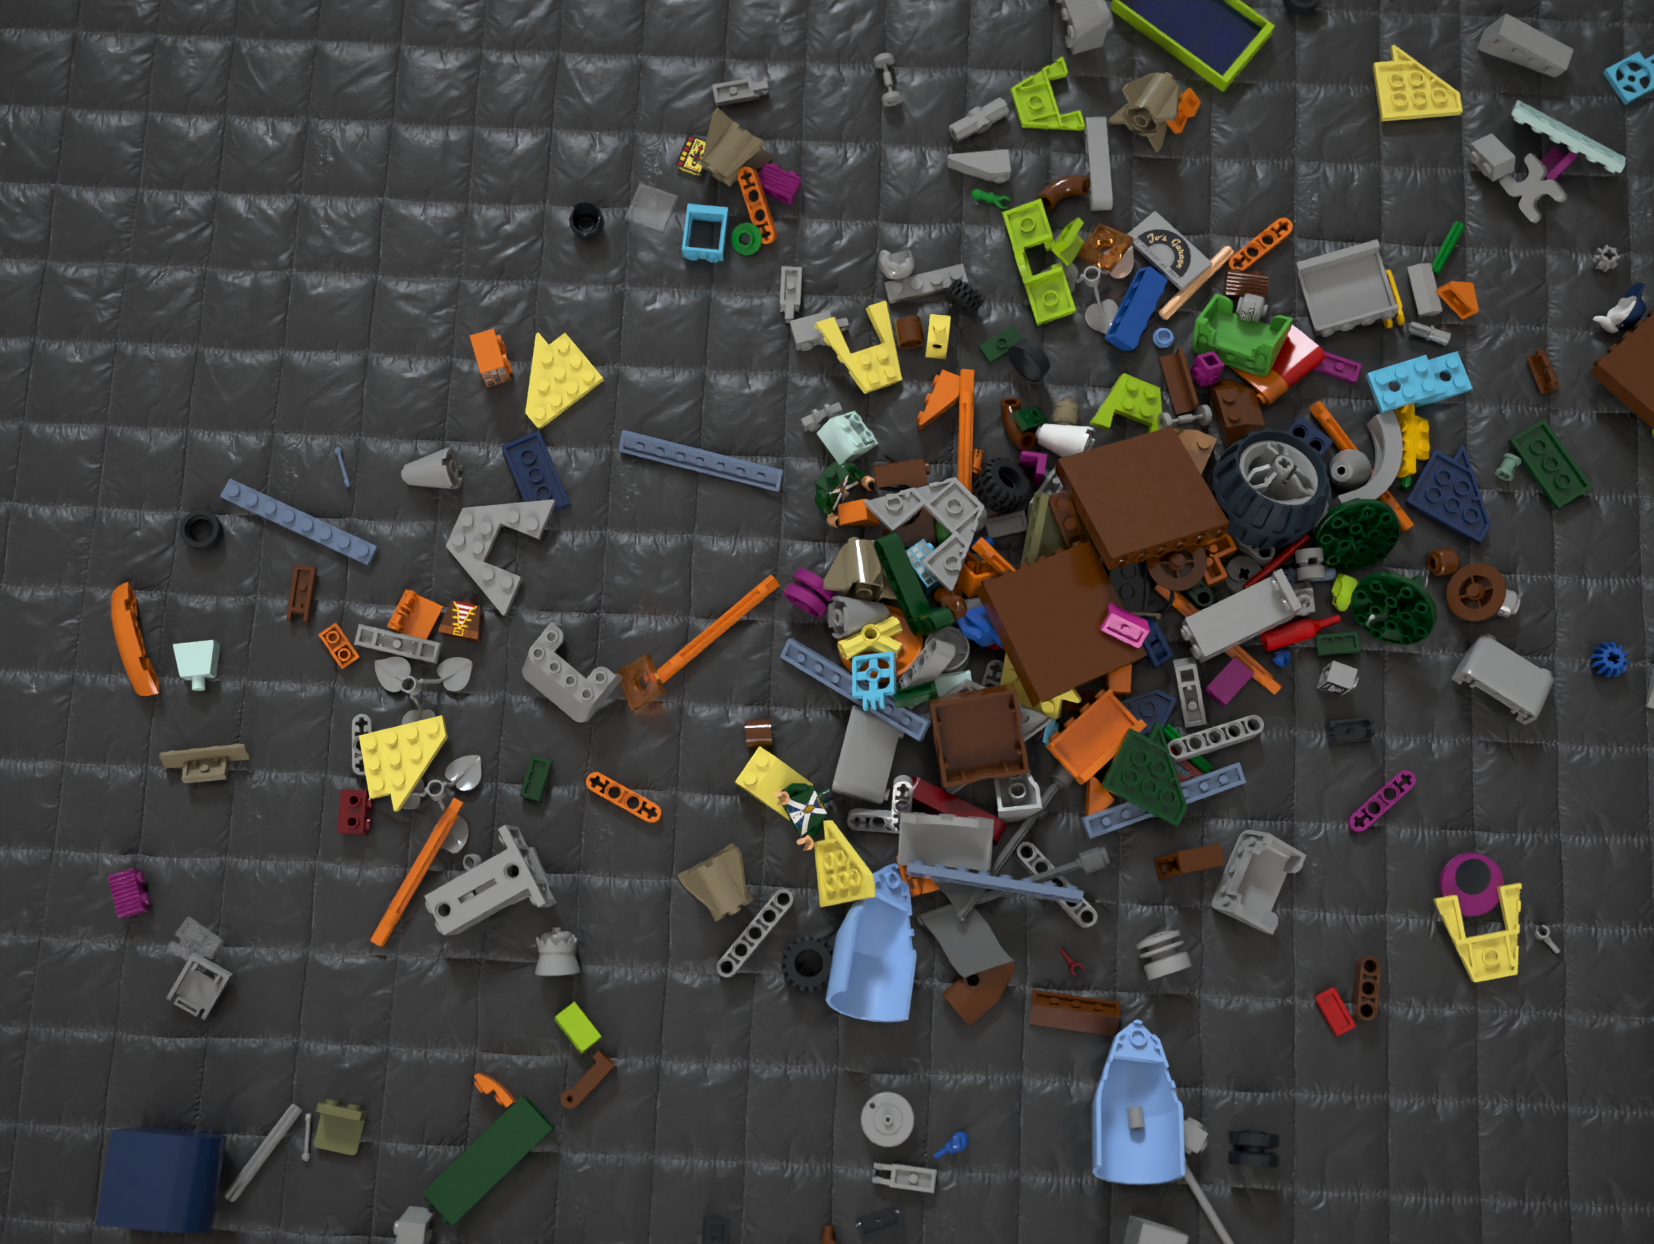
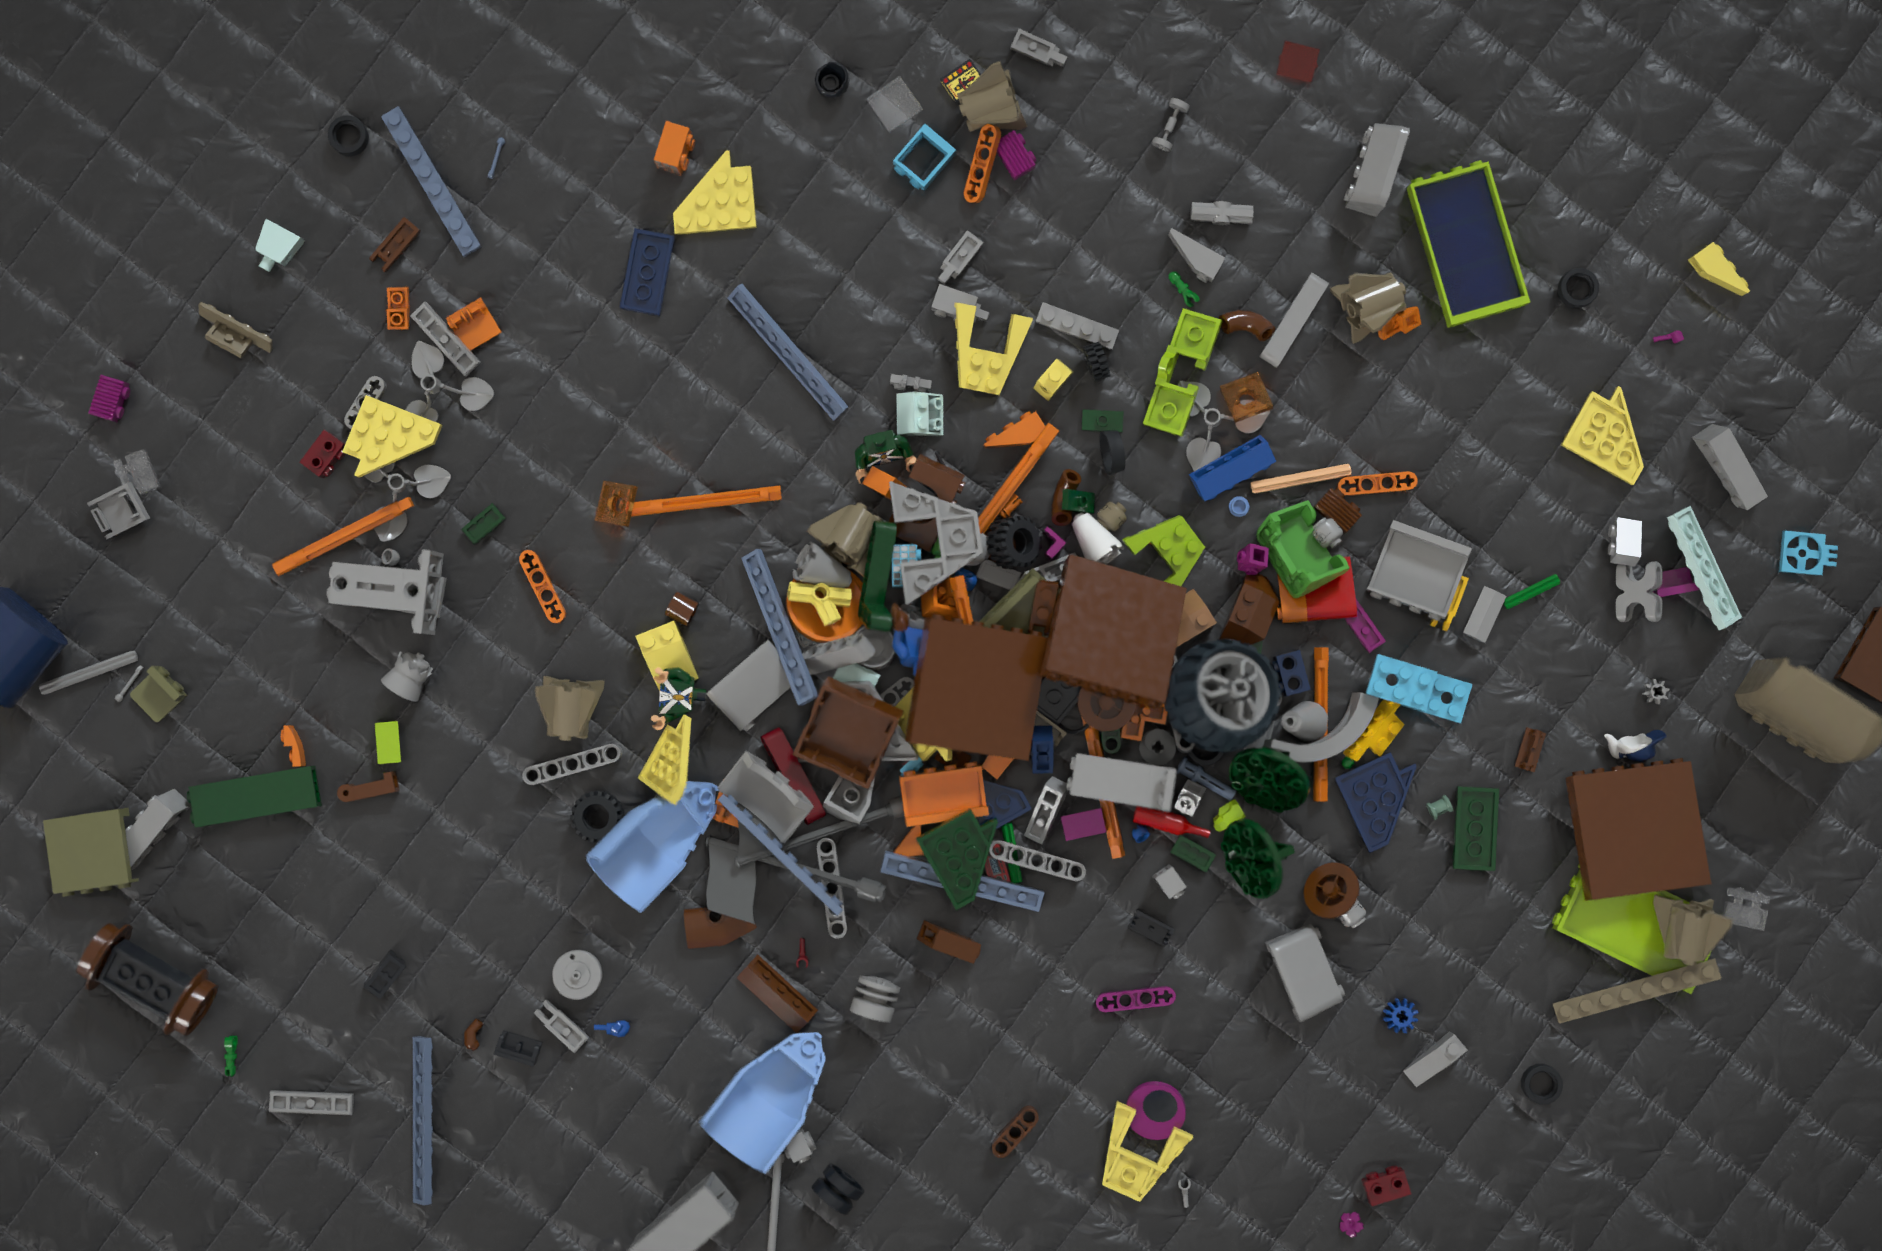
camera: 35 degrees right, 10 degrees up
orange brick [110,582,160,696] -> none
light grey cone [401,447,462,489] -> none
torso [438,591,484,643] -> none
light grey wing [446,499,556,617] -> none
light grey windscreen [522,622,623,722] -> none
green piece [731,223,762,256] -> none
magenta wheel [782,568,837,618] -> none
light grey beam [847,775,913,833] -> none
medium azure piece [852,651,896,711] -> none
light grey hair [878,250,915,280] -> none
dark green plate [893,681,939,709] -> none
reddish brown piece [894,316,925,349] -> none
orange pin [934,586,962,603] -> none
lime wing [1010,57,1085,131] -> none
lime panel [1051,217,1084,266] -> none
dark pink panel [1101,603,1150,648] -> none
light grey tile [1125,211,1212,291] -> none
light grey hinge [1127,1107,1145,1131] -> none
reddish brown panel [1158,348,1199,417] -> none
light grey wheel [1158,405,1212,429] -> none
light grey windscreen [1212,830,1306,935] -> none
red bar [1242,534,1310,589] -> none
light grey wheel [1295,548,1326,581] -> none
red tile [1314,987,1356,1037] -> none
light grey axle [1408,322,1451,346] -> none
reddish brown head [1426,548,1460,576] -> none
orange slope [1435,281,1479,320] -> none

